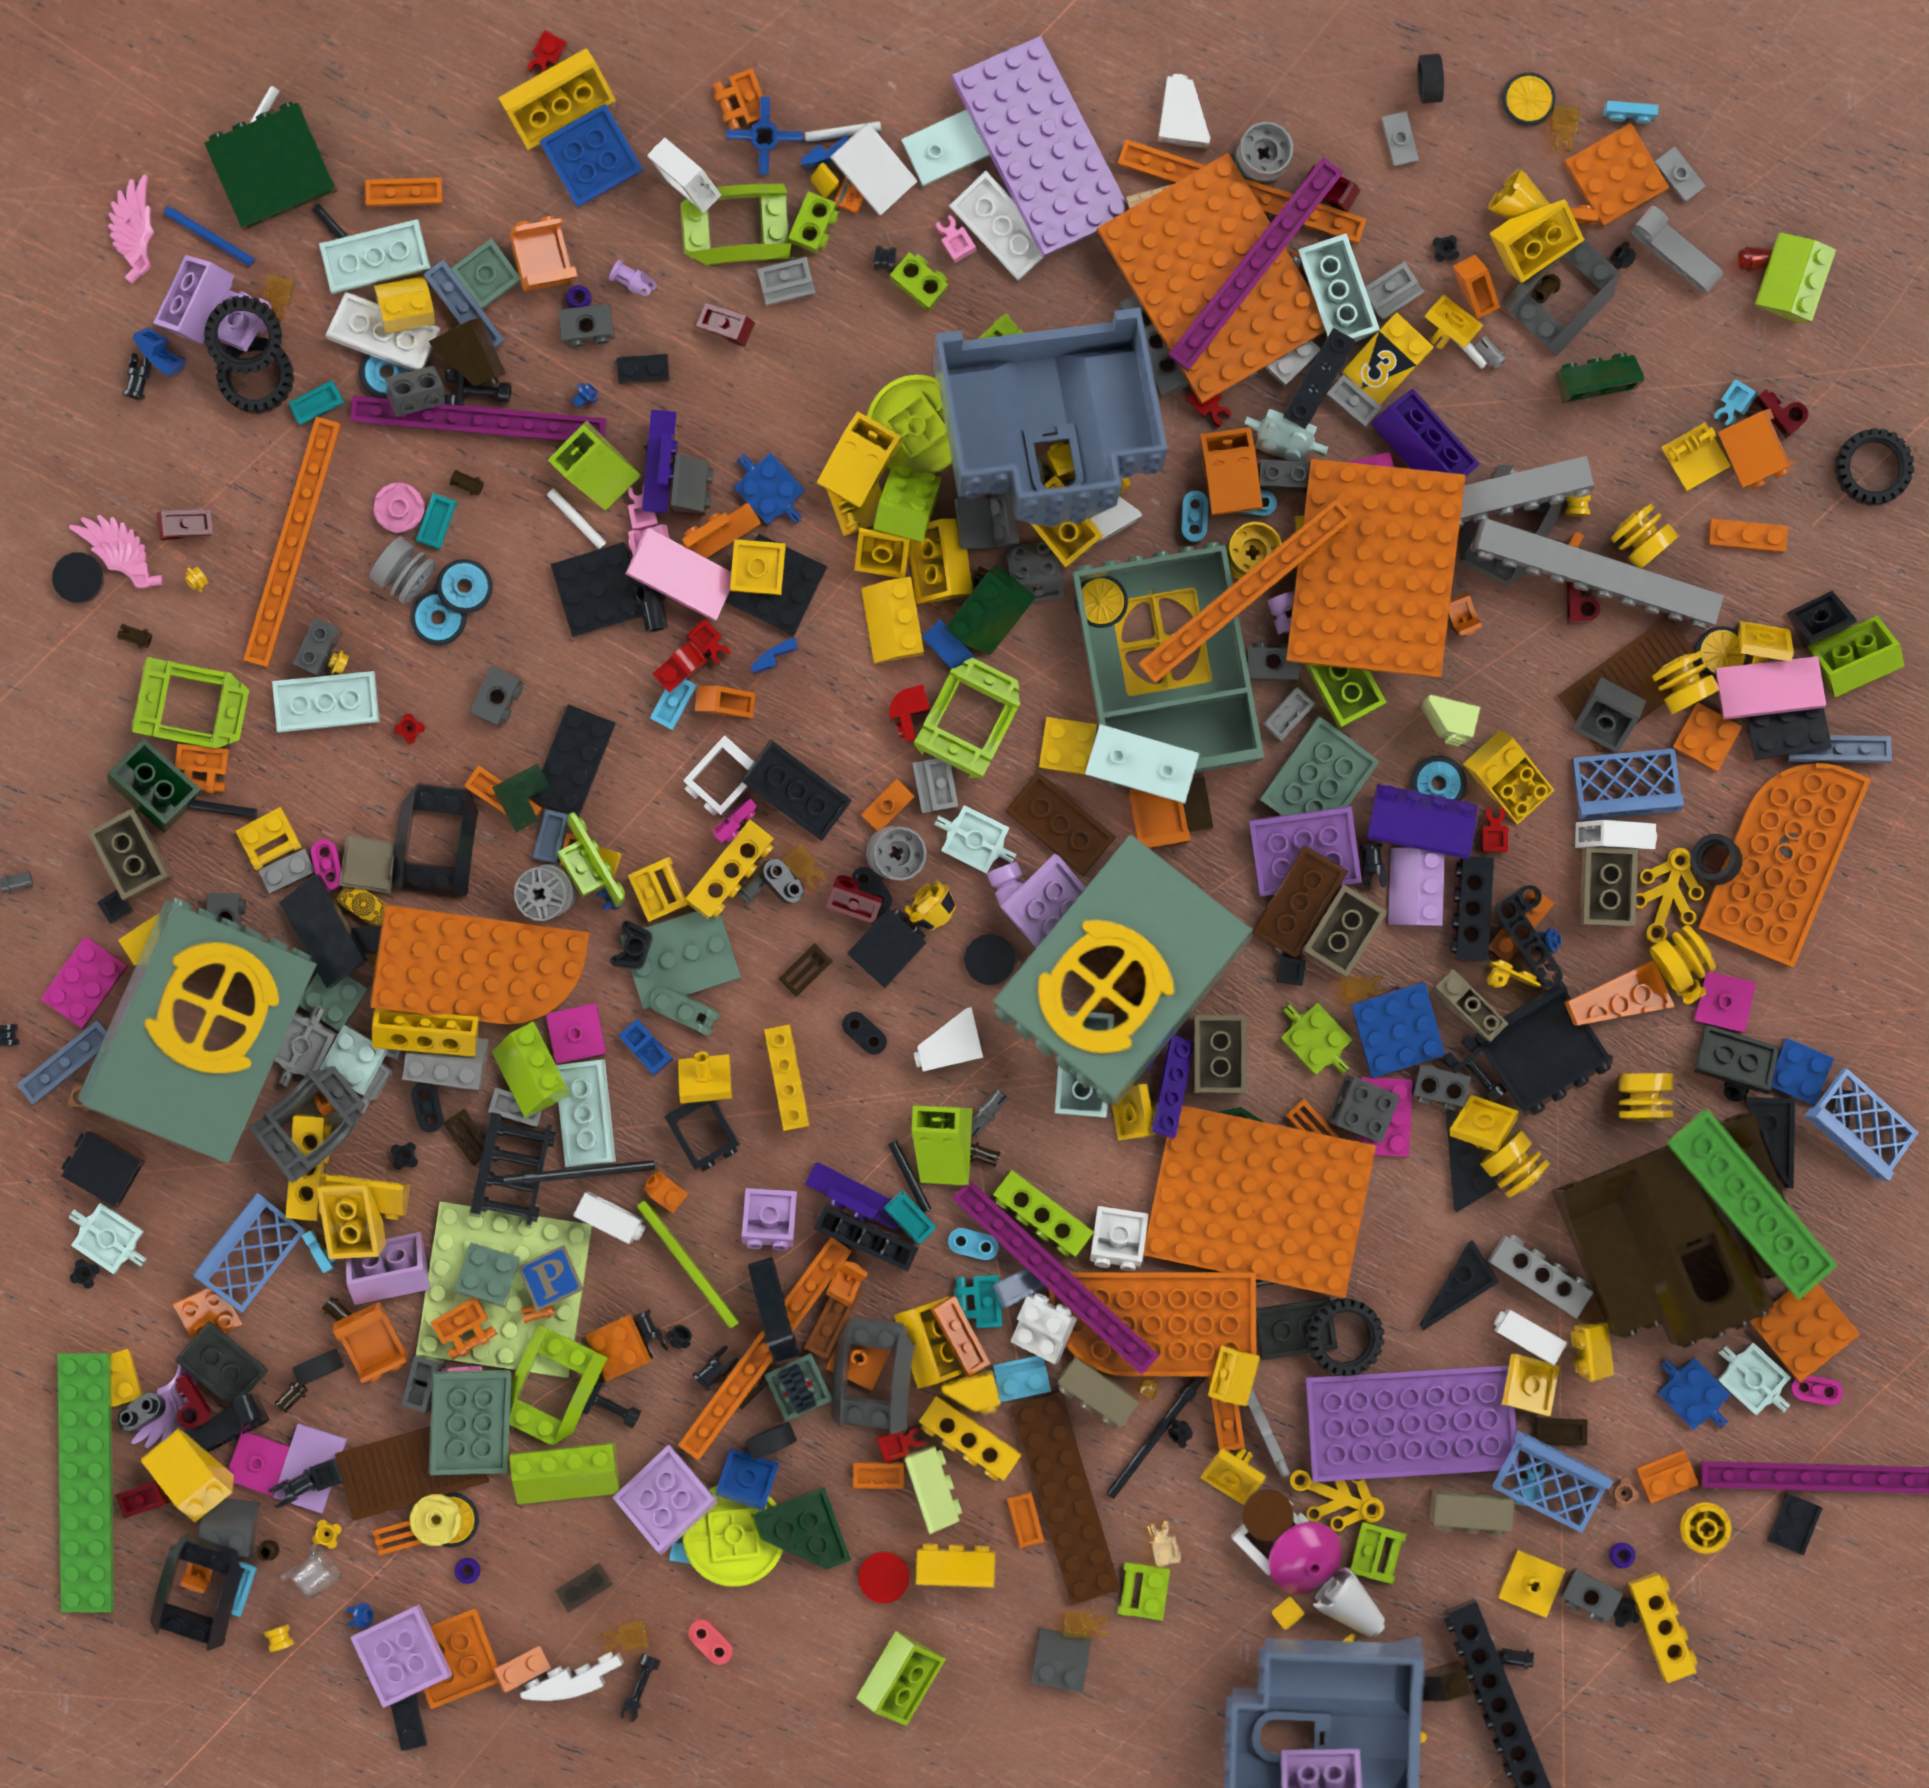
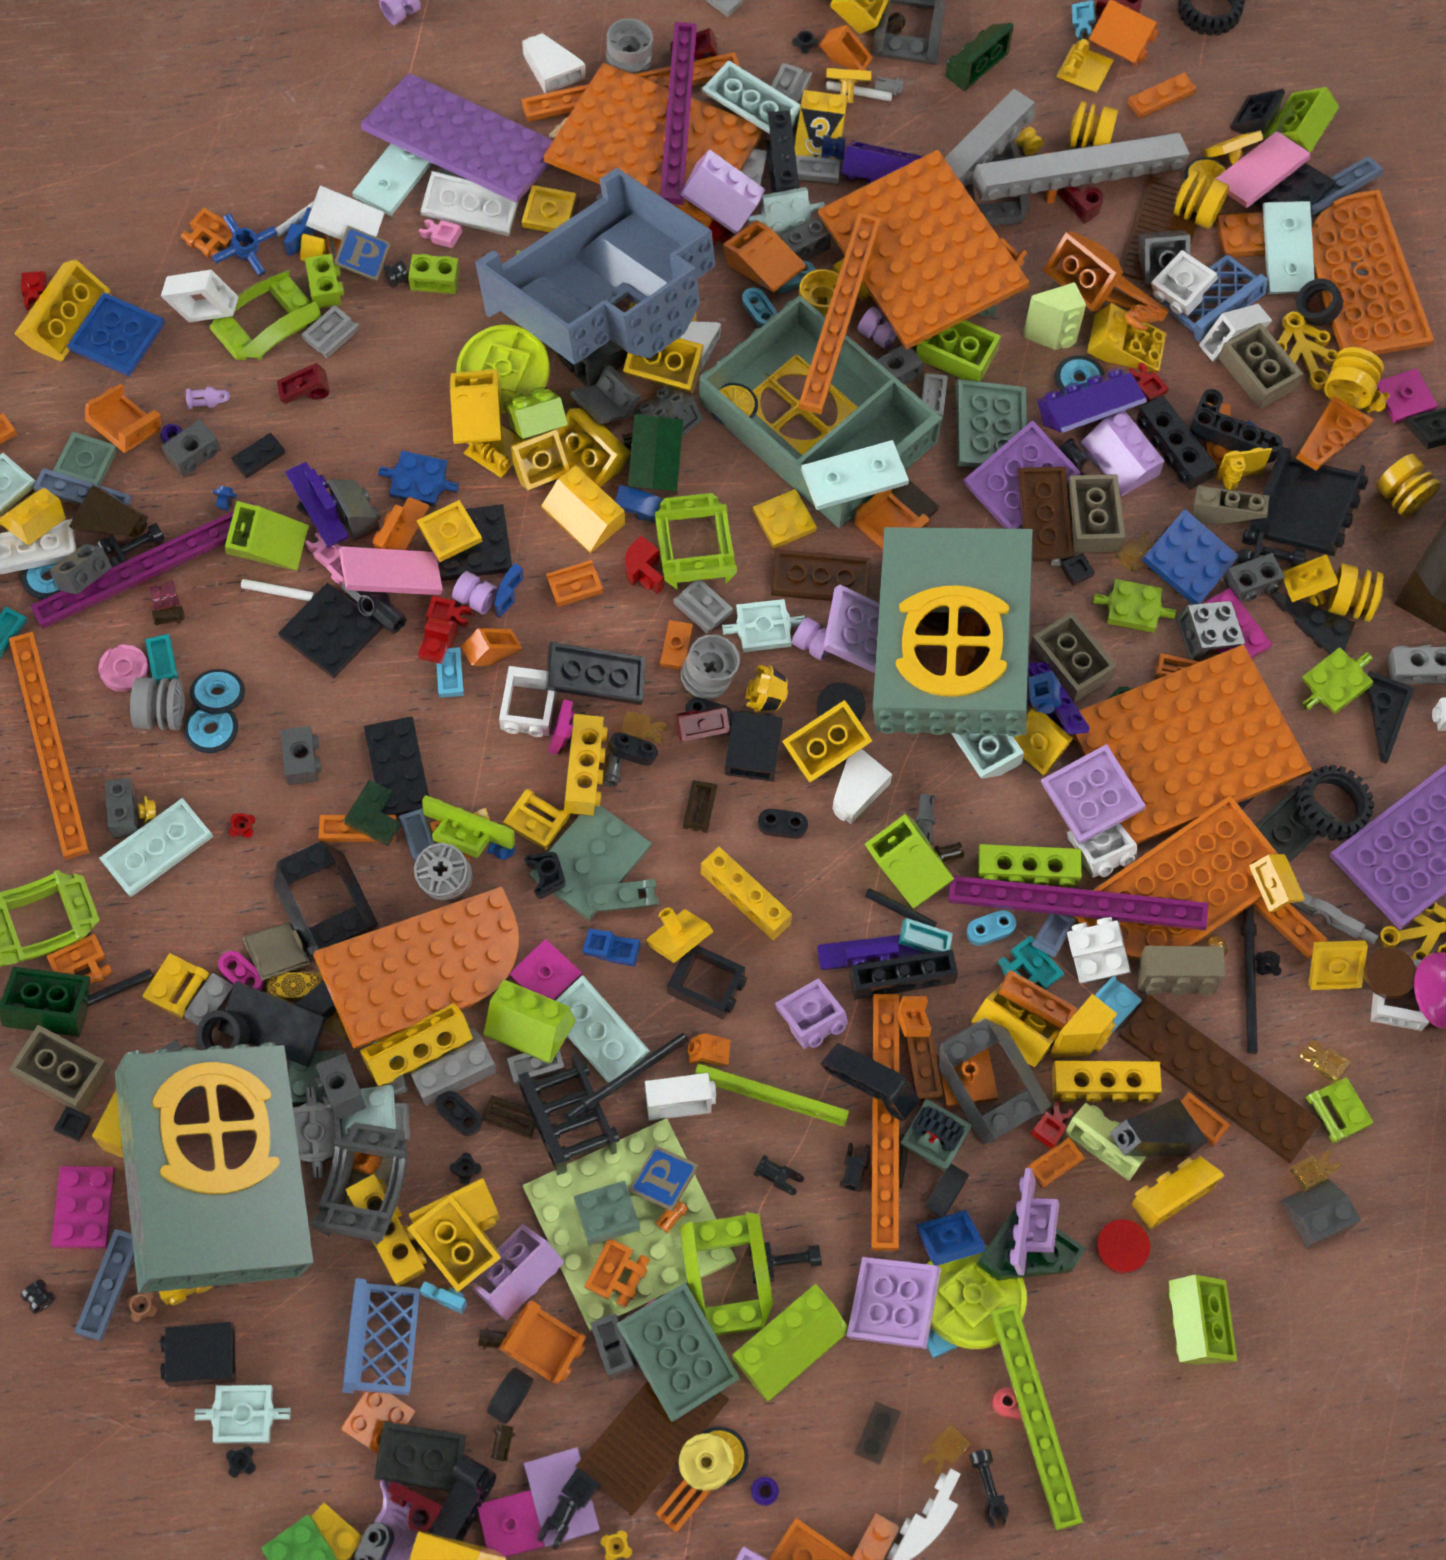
camera: 40 degrees left, 20 degrees down
orange plate [585,1314,652,1382] -> none
black plate [667,1325,692,1349] -> none
none -> clear pink wheel [149,581,180,610]
none -> black tyre [196,1010,250,1050]
none -> dark grey brick [314,1053,367,1120]
none -> piece [334,226,391,282]
none -> lavender wheel [452,571,498,615]
none -> yellow plate [522,185,577,232]
none -> orange plate [546,560,603,608]
none -> lavender slope [680,149,765,234]
none -> yellow slope [782,700,873,783]
none -> clear blue wheel [821,135,846,160]
none -> lime tile [990,1303,1083,1530]
none -> lavender bracket [1010,1168,1059,1275]
none -> blue brick [1028,671,1061,714]
none -> lavender plate [1041,744,1146,845]
none -> orange slope [1042,231,1169,330]
none -> black slope [1109,1098,1208,1157]
none -> white plate [1151,250,1218,316]
none -> light aqua plate [1263,201,1314,294]
none -> lime plate [1302,647,1373,714]

